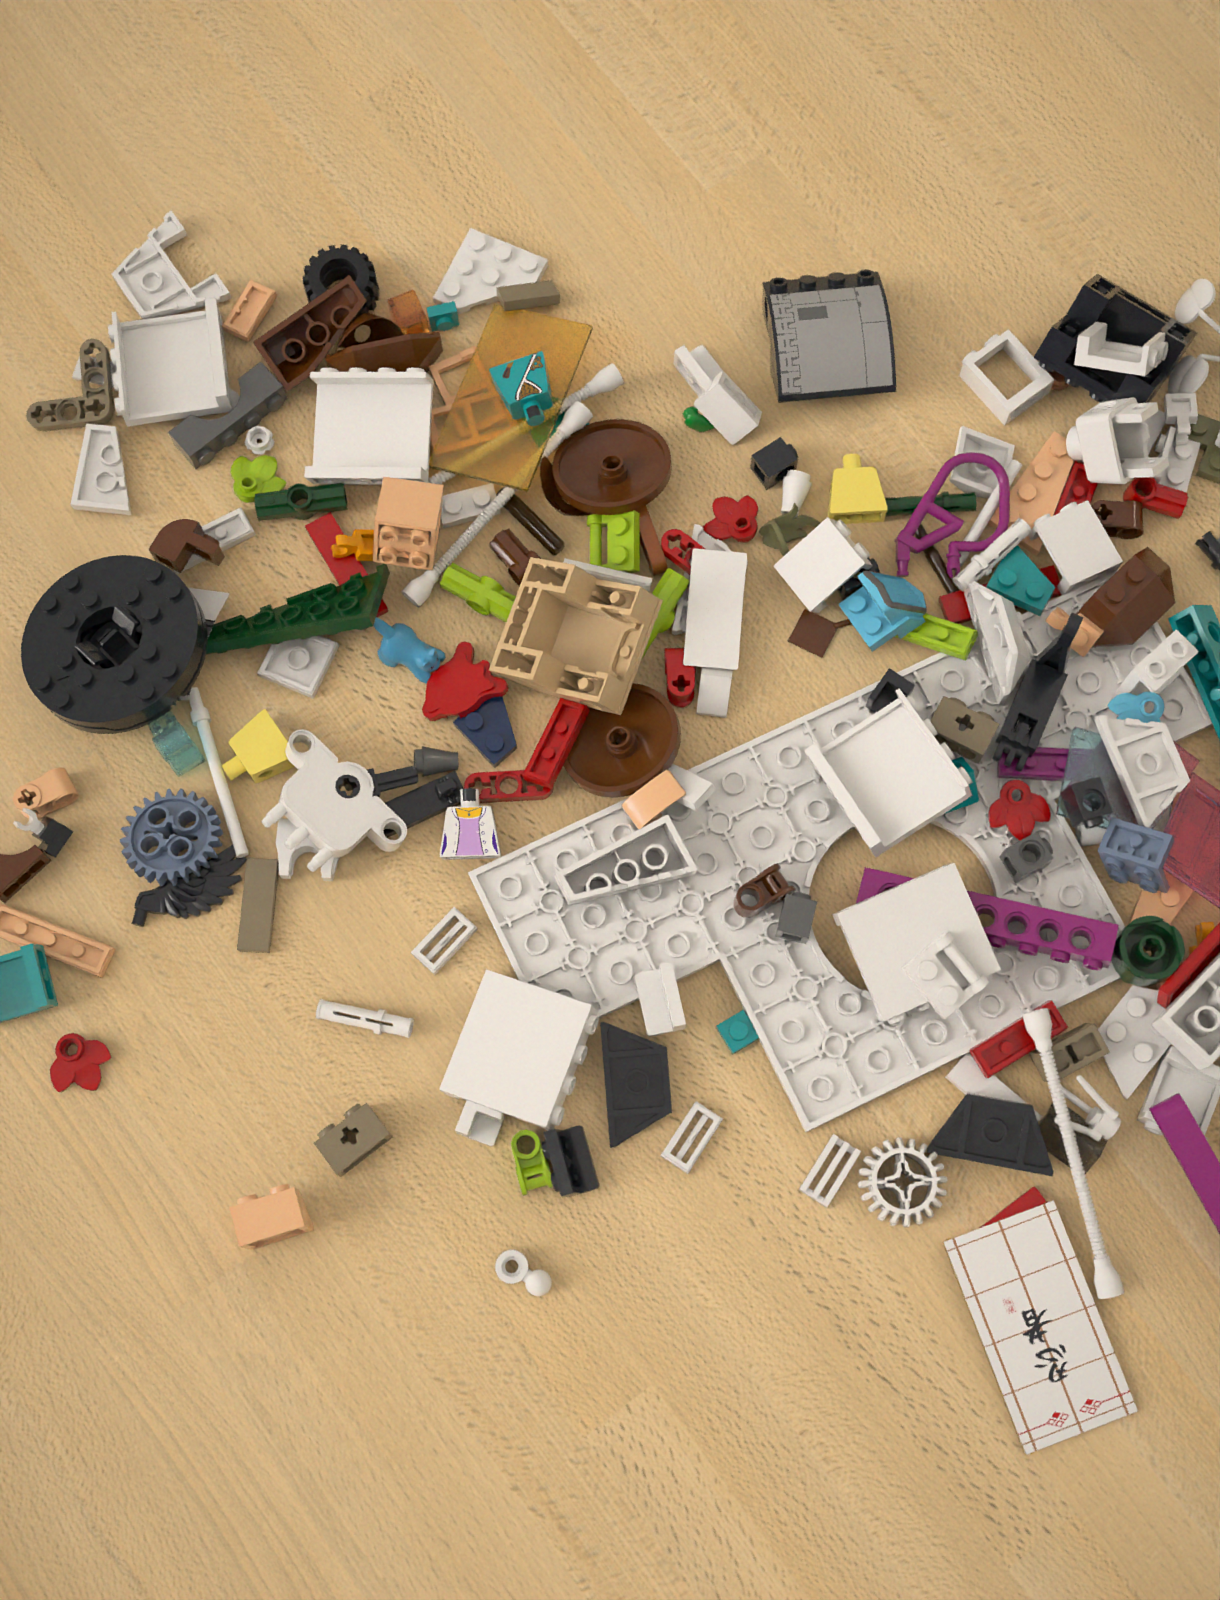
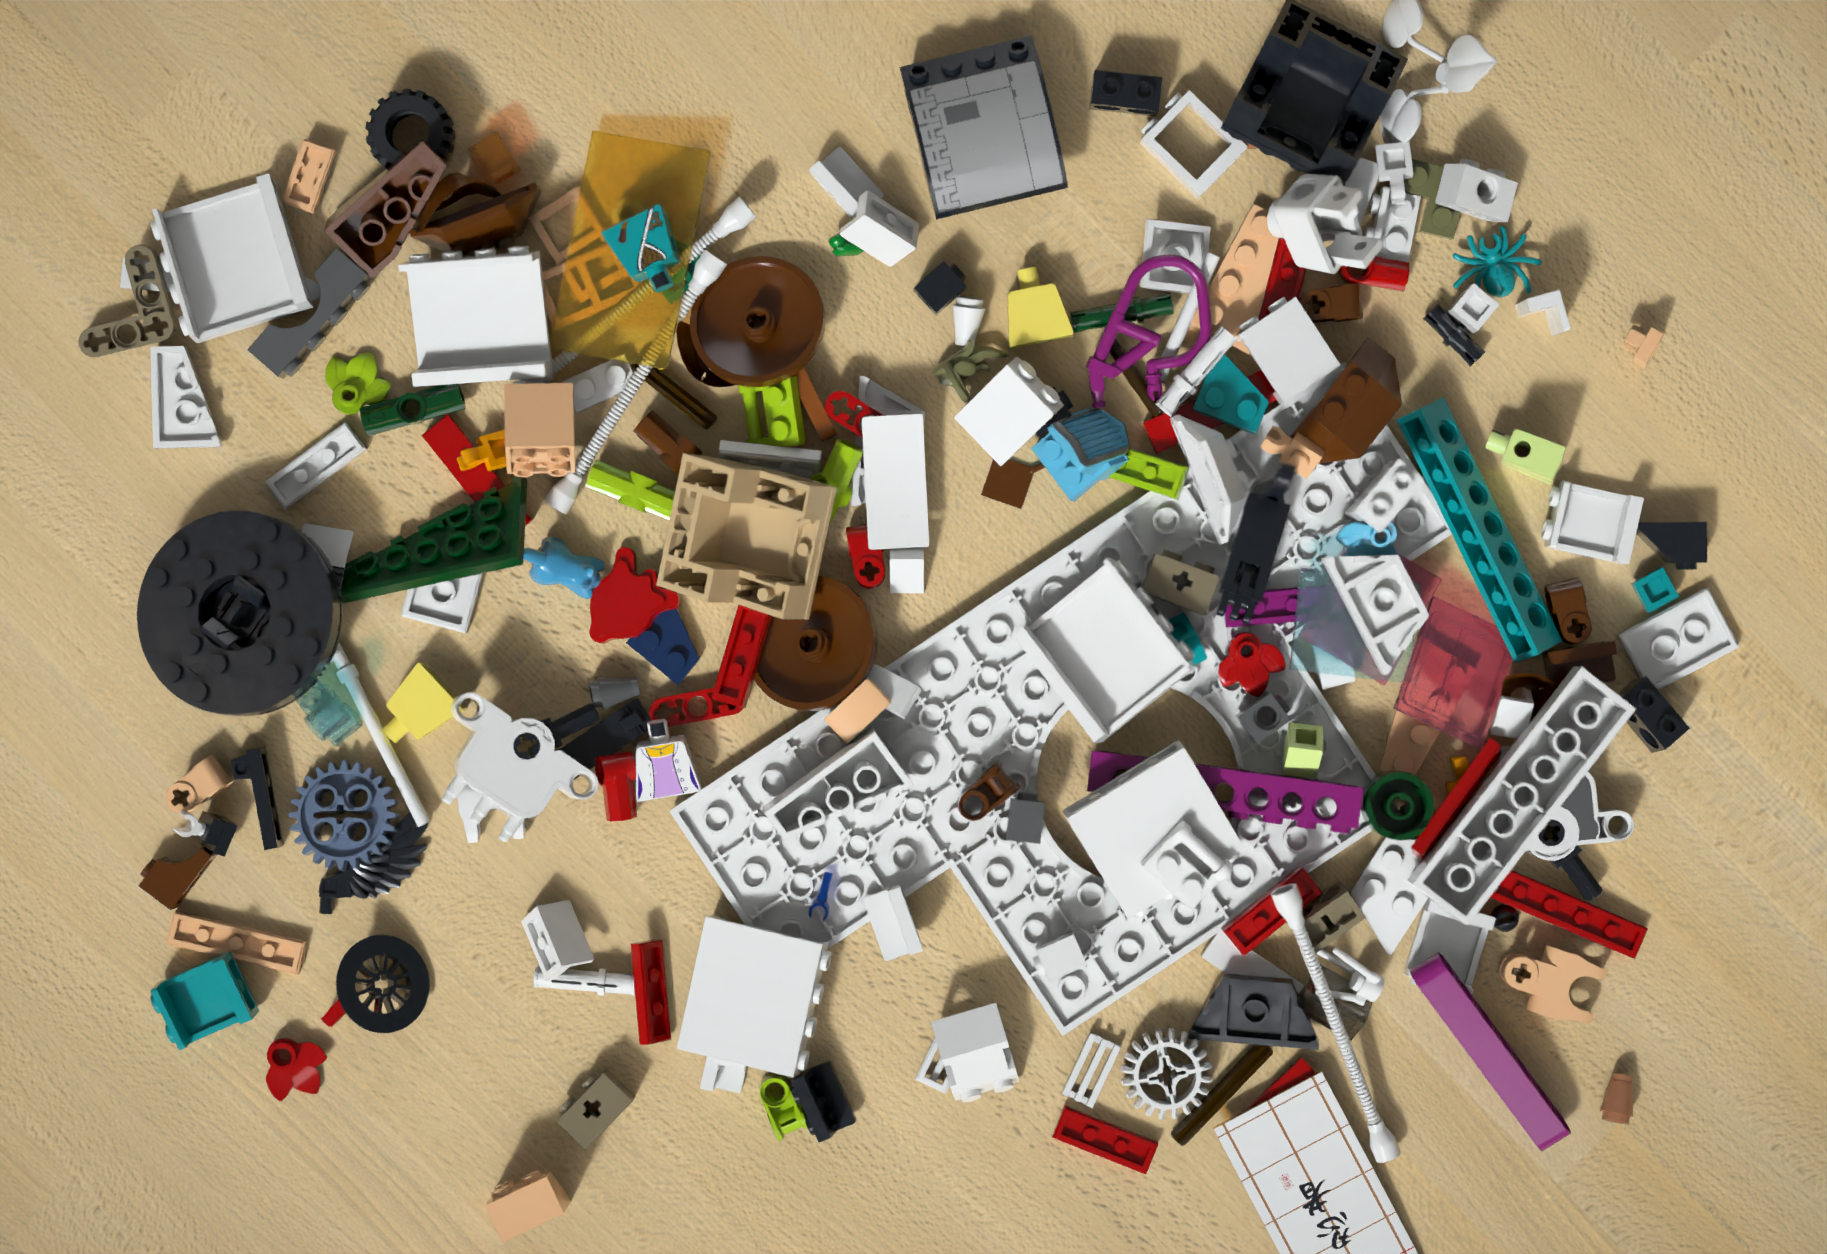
camera: 10 degrees left, 15 degrees up
white wing [112,211,231,319] -> none
reddish brown brick [148,519,225,573] -> none
dark tan tile [237,858,279,953] -> none
white plate [245,426,274,455] -> none
white tile [411,907,478,975] -> none
teal plate [426,301,459,331] -> none
white plate [433,228,548,314] -> none
white plate [495,1250,552,1296] -> none
dark tan tile [497,280,560,311] -> none
black wing [600,1022,672,1148] -> none
red plate [703,495,759,543] -> none
teal plate [716,1010,759,1055] -> none
black panel [865,668,915,713] -> none
black brick [1060,776,1113,829] -> none
white panel [1074,322,1168,376] -> none
sand blue bracket [1097,817,1175,893] -> none
none -> black hinge [231,747,284,850]
none -> red tile [321,999,346,1027]
none -> black piece [336,935,430,1033]
none -> white panel [521,900,595,981]
none -> red piece [595,751,637,822]
none -> red tile [631,939,671,1045]
none -> clear blue hand [808,872,833,921]
none -> white piece [931,1003,1020,1102]
none -> white brick [1032,931,1087,982]
none -> red tile [1052,1105,1159,1175]
none -> black brick [1089,70,1162,117]
none -> dark brown axle [1171,1045,1273,1146]
none -> yellowish green brick [1283,722,1323,778]

